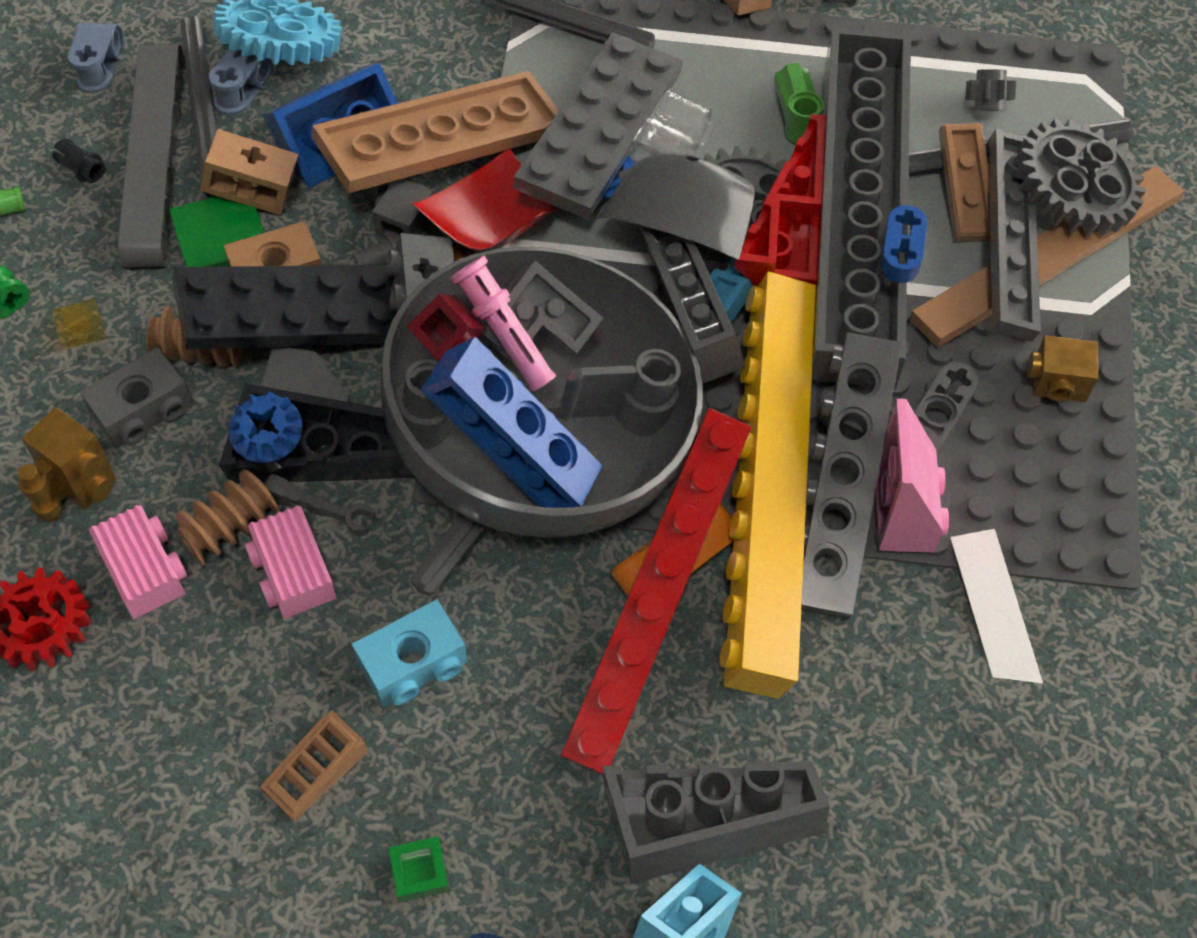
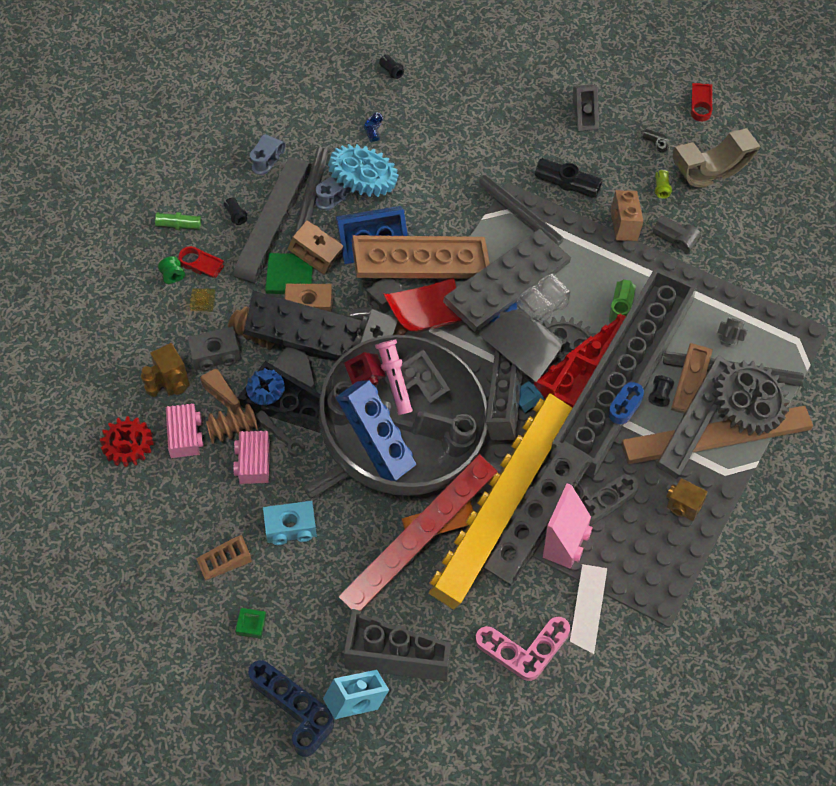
camera: 25 degrees right, 0 degrees up
none -> red piece [179,246,224,279]
none -> medium nougat slope [200,368,241,414]
none -> bright pink beam [476,617,570,681]
none -> black bush [648,375,674,407]

